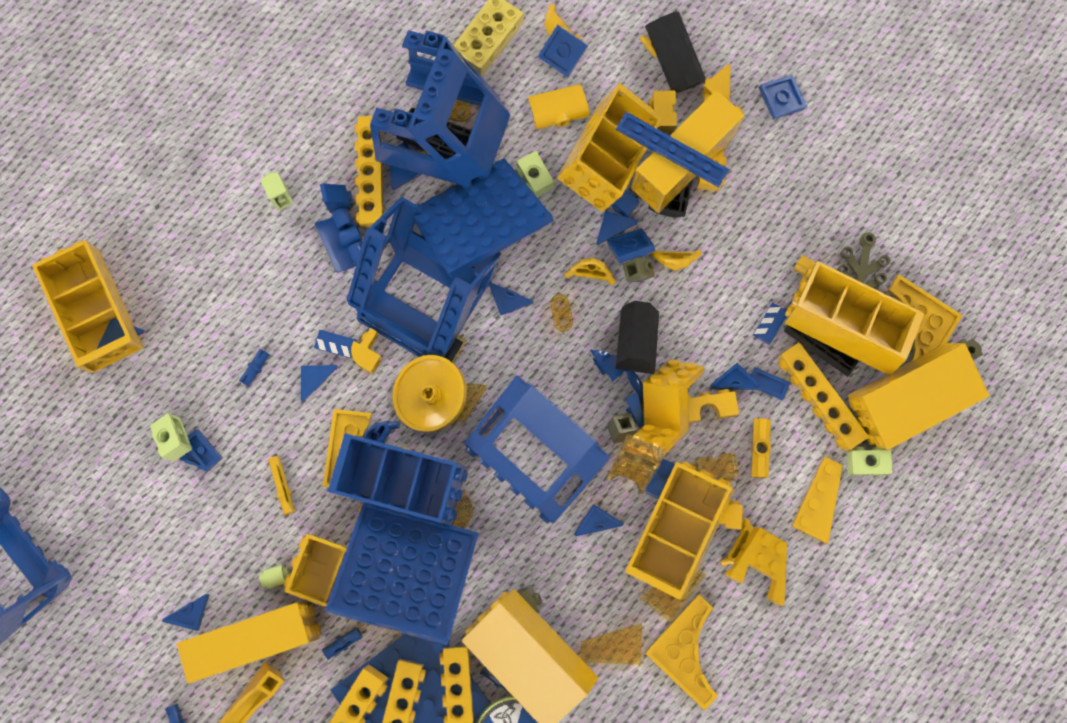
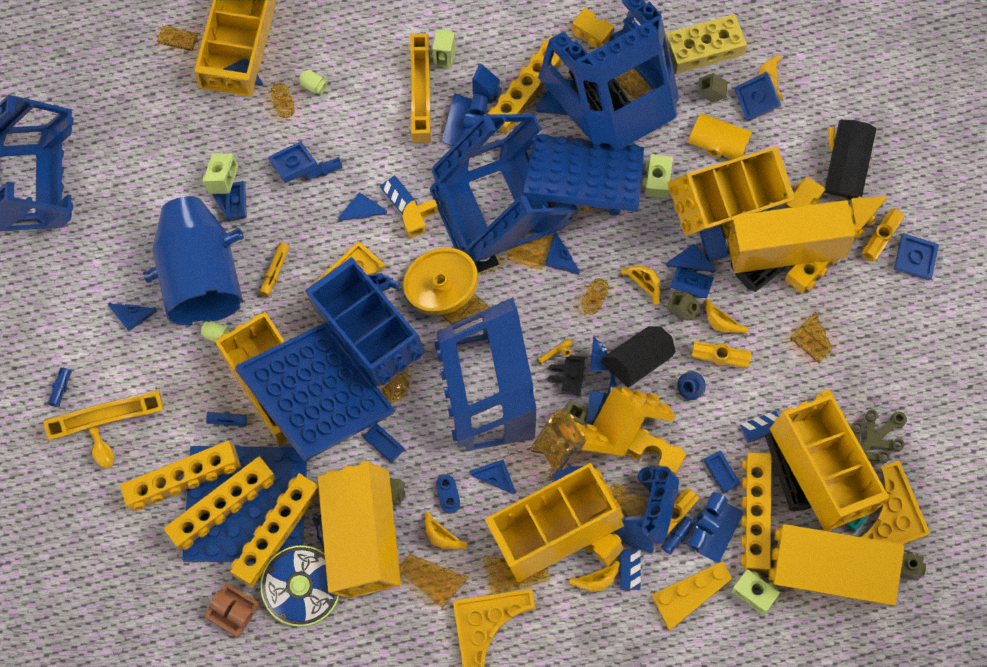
camera: 40 degrees right, 10 degrees down
yellow container [176,601,321,684] -> none
blue tile [616,112,729,188] -> none
blue tile [711,363,762,390] -> none
yellow wing [725,527,787,606] -> none
none -> blue piece [143,196,244,326]
none -> clear yellow plate [157,25,198,51]
none -> blue plate [268,141,318,183]
none -> clear yellow plate [270,83,295,118]
none -> yellowish green brick [299,70,327,95]
none -> blue tile [363,423,405,464]
none -> yellow arch [410,34,431,143]
none -> yellow piece [424,512,467,550]
none -> blue plate [436,475,460,514]
none -> clear yellow wing [507,236,554,271]
none -> yellow piece [537,338,573,365]
none -> black hinge [547,355,585,396]
none -> yellow brick [572,7,614,48]
none -> blue wing [610,515,654,553]
none -> blue tile [620,549,641,590]
none -> blue beam [637,466,679,544]
none -> blue pin [661,516,694,555]
none -> blue plate [677,371,706,400]
none -> blue panel [687,492,743,562]
none -> yellow piece [691,341,751,369]
none -> olive brick [698,73,728,102]
none -> clear yellow wing [790,312,833,363]
none -> yellow piece [861,208,905,262]

